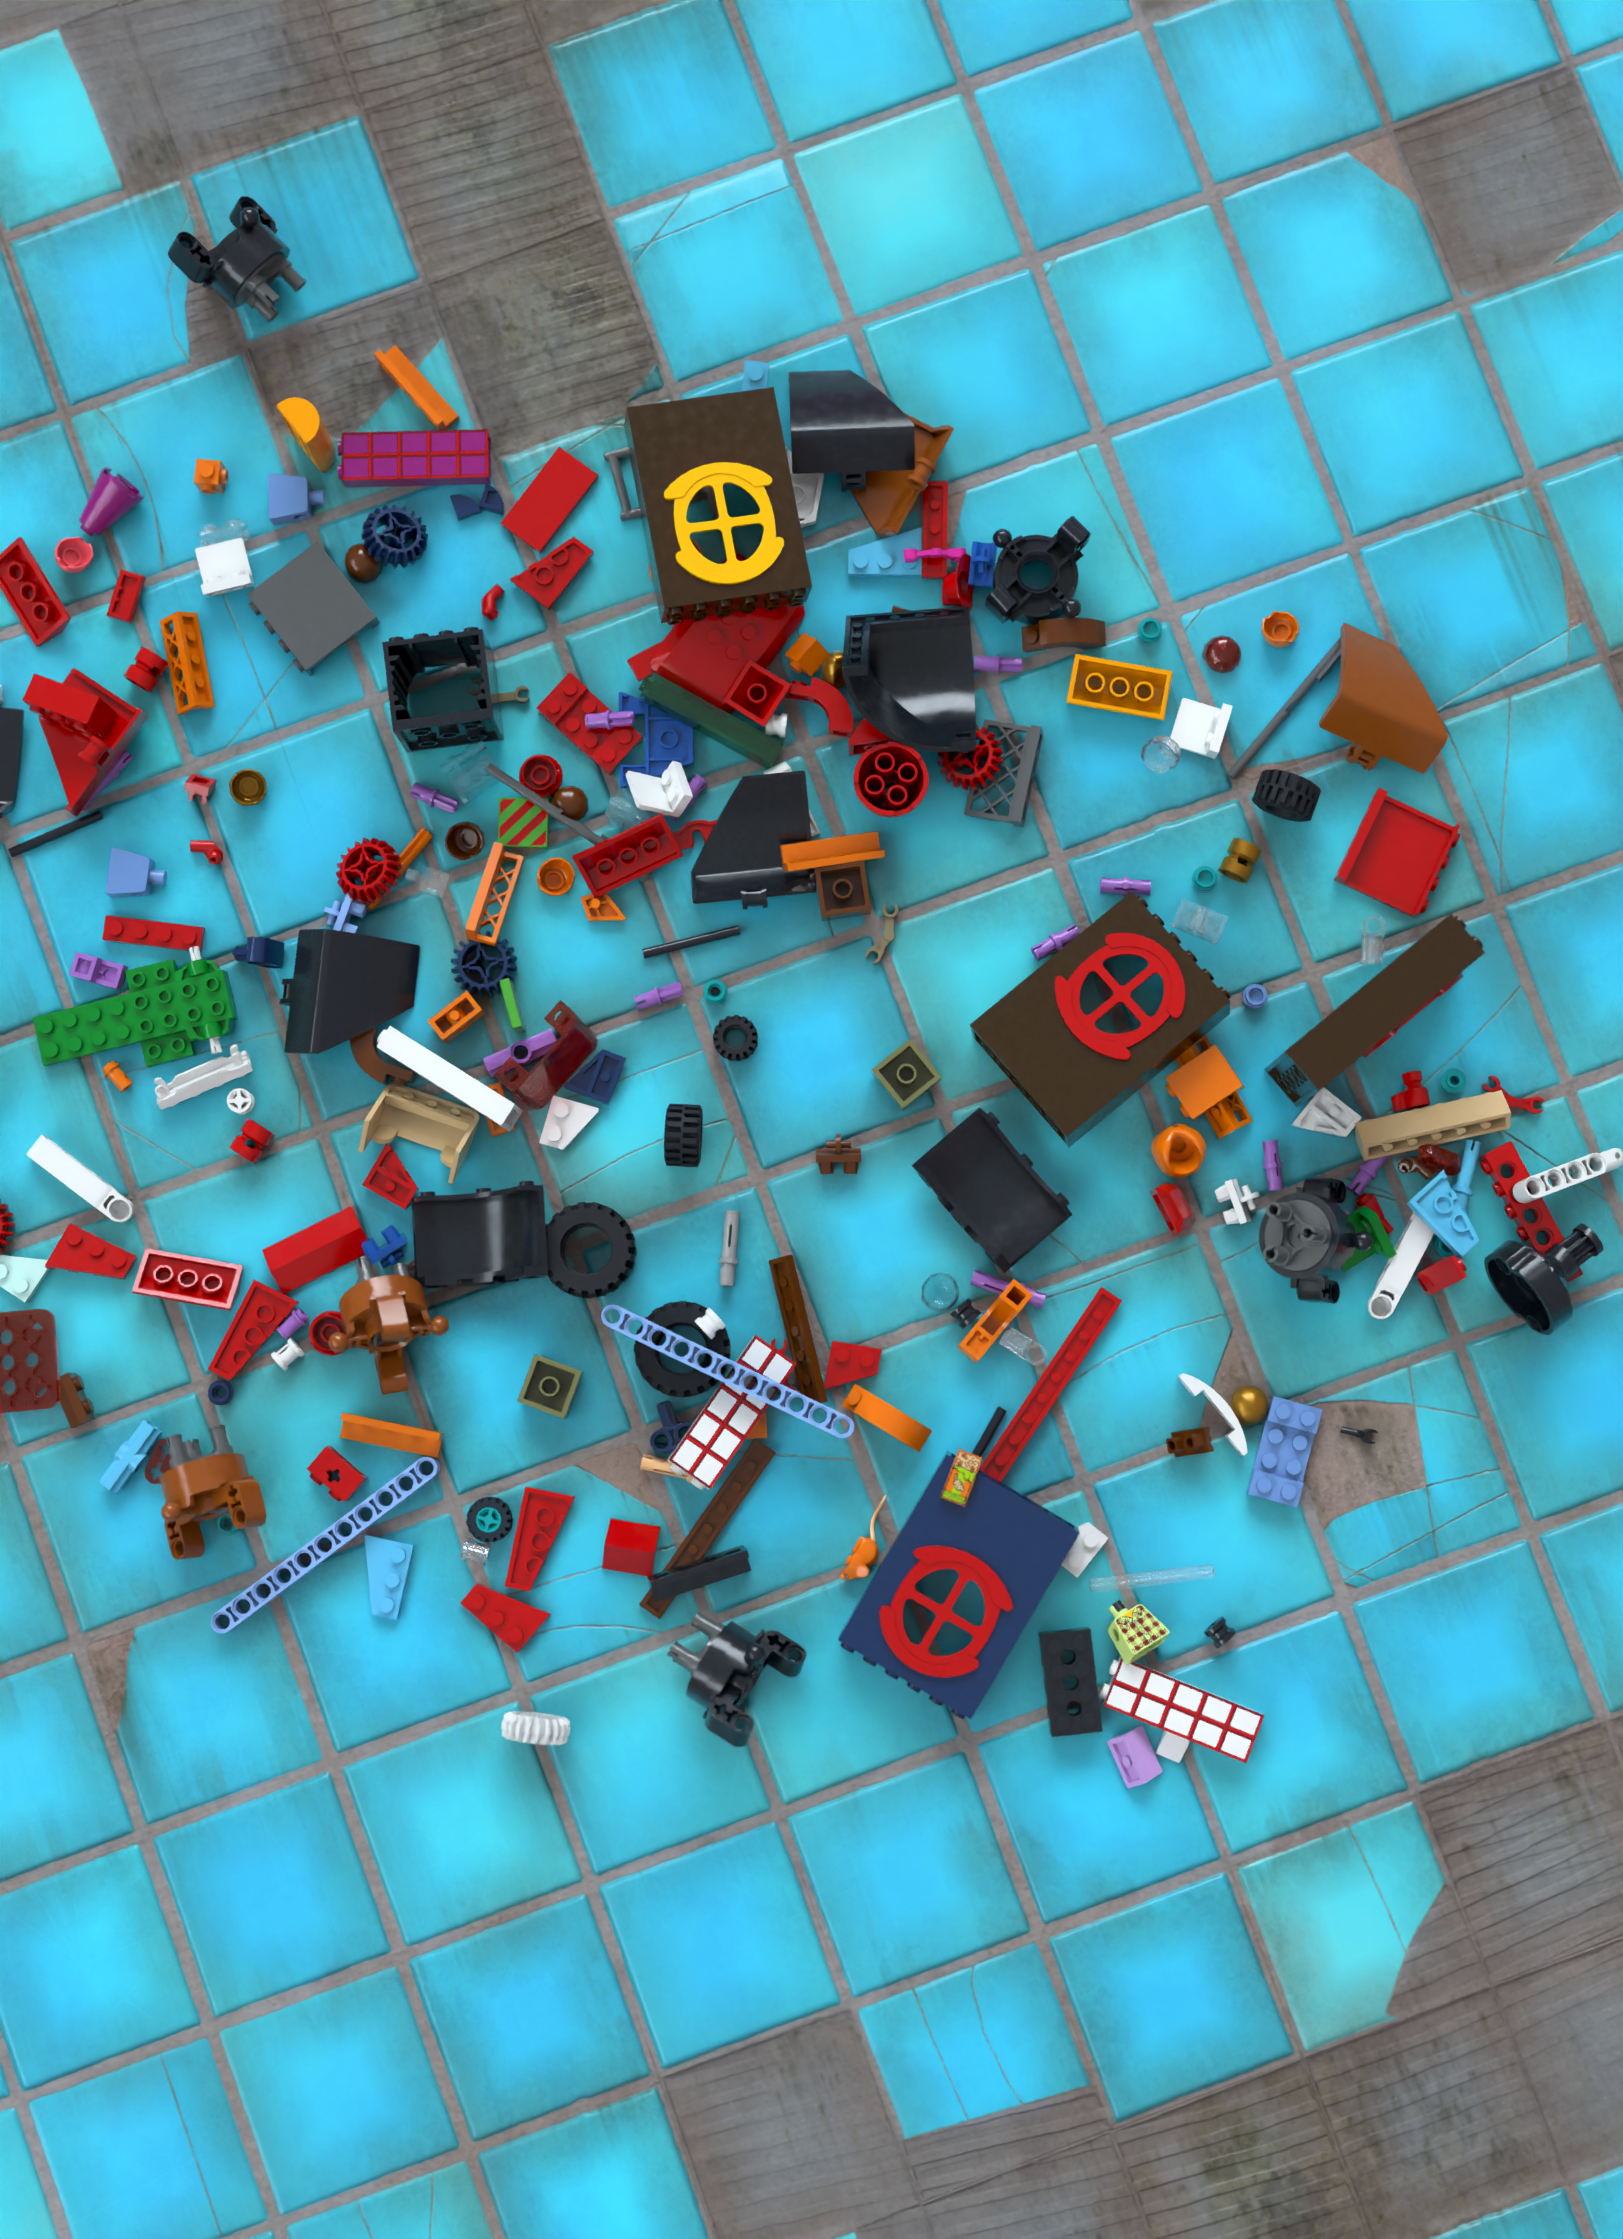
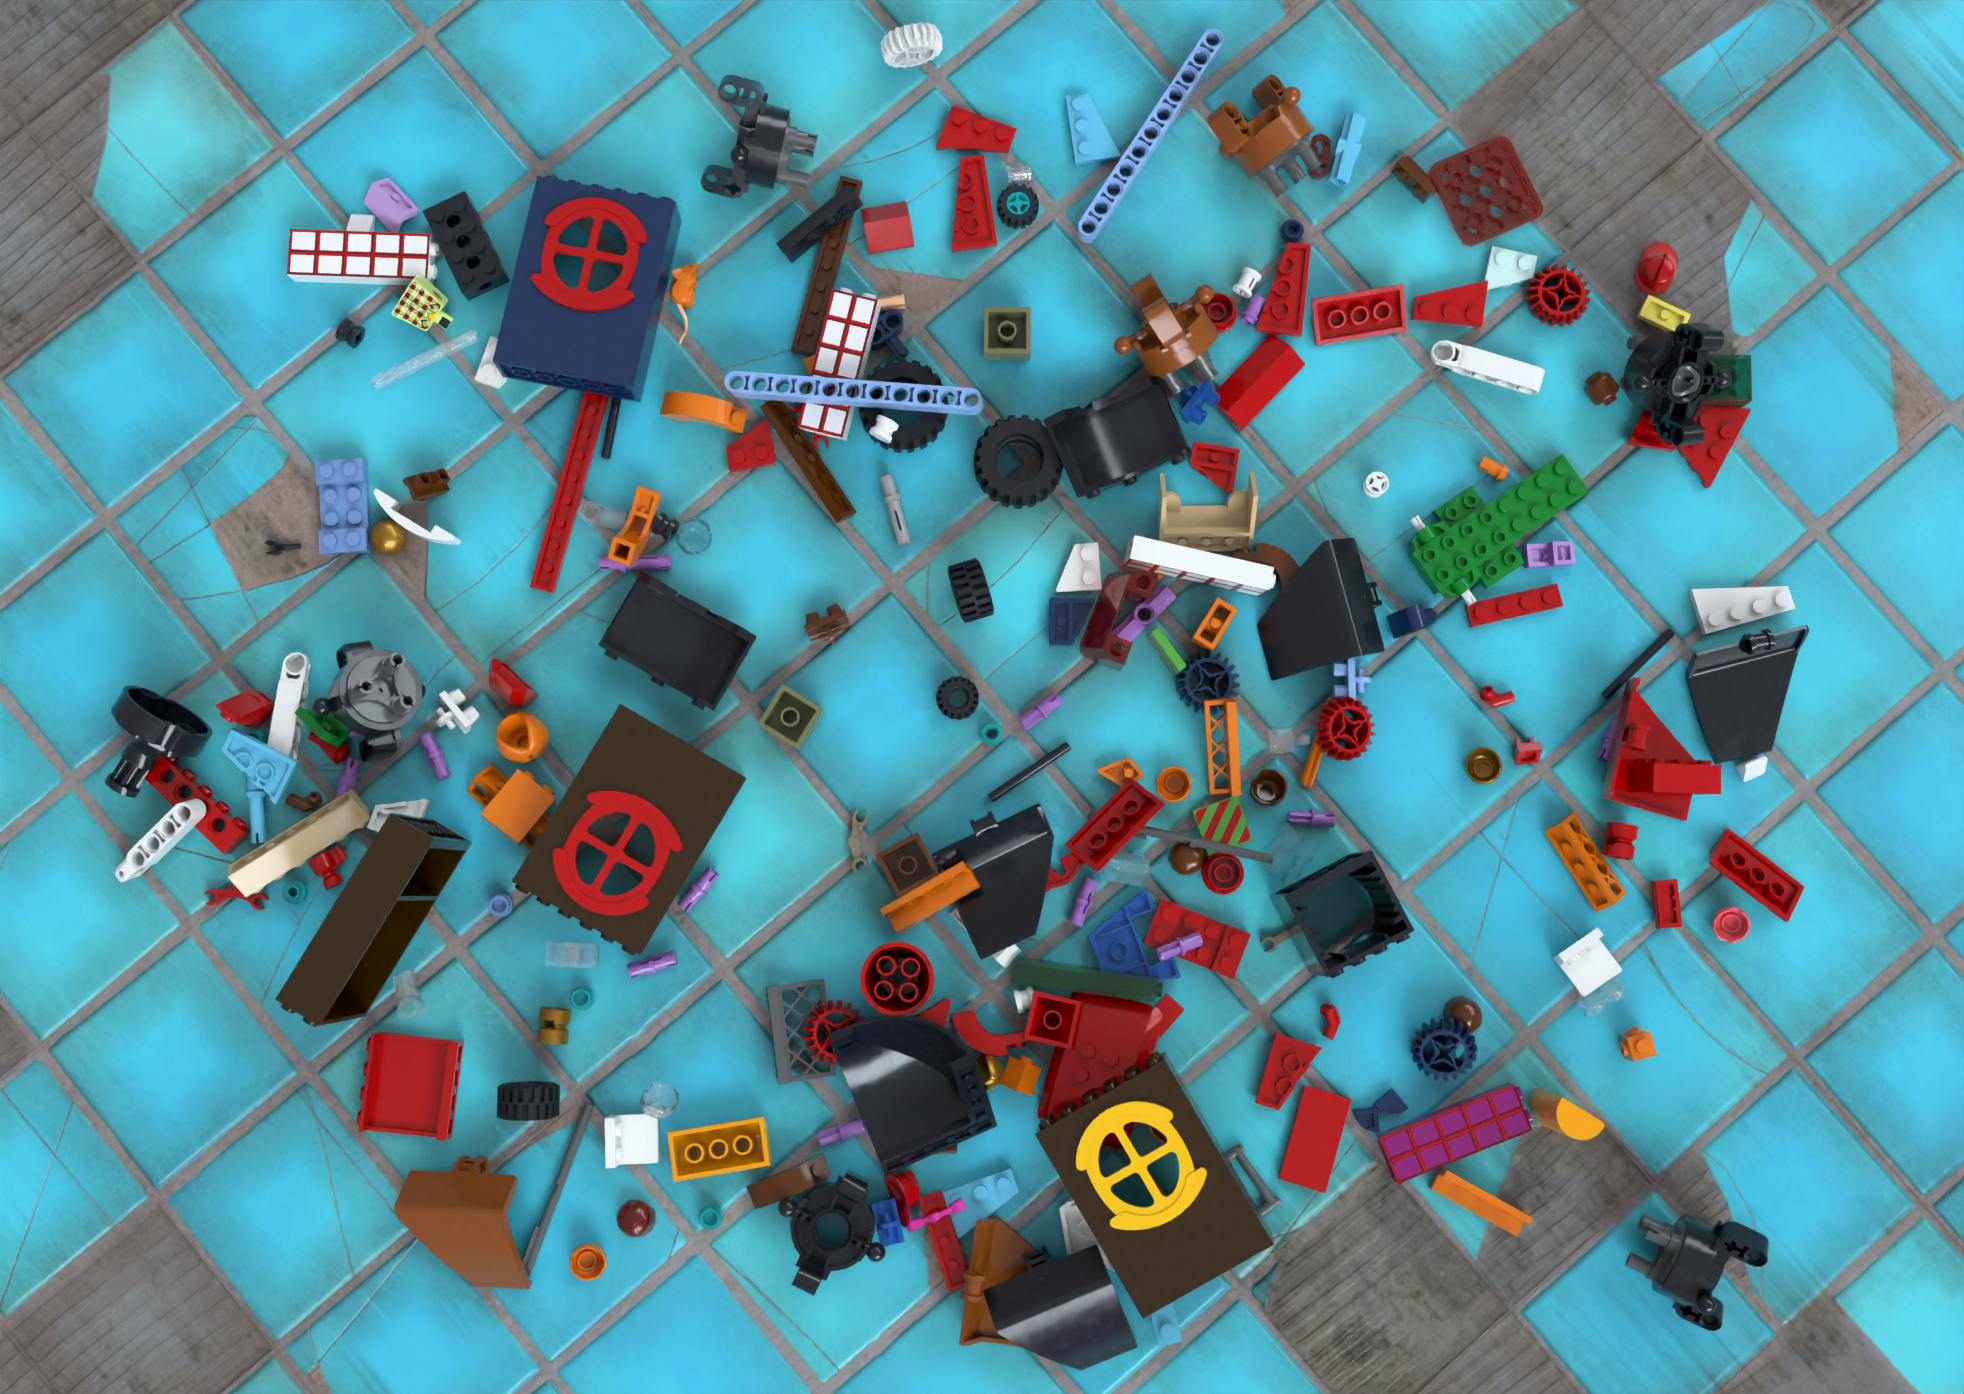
camera: 150 degrees right, 0 degrees up
magenta cone [79,466,144,536] -> none
medium blue torso [105,847,167,898] -> none
white piece [154,1045,253,1110] -> none
red wheel [229,1118,275,1164] -> none
dark grey panel [247,541,380,676] -> none
medium blue torso [268,473,326,526] -> none
red brick [307,1446,368,1502] -> none
orange fence [340,1413,444,1458] -> none
white bracket [626,761,693,817] -> none
tile [940,1449,983,1506] -> none
clear red beam [1417,1144,1461,1175] -> none

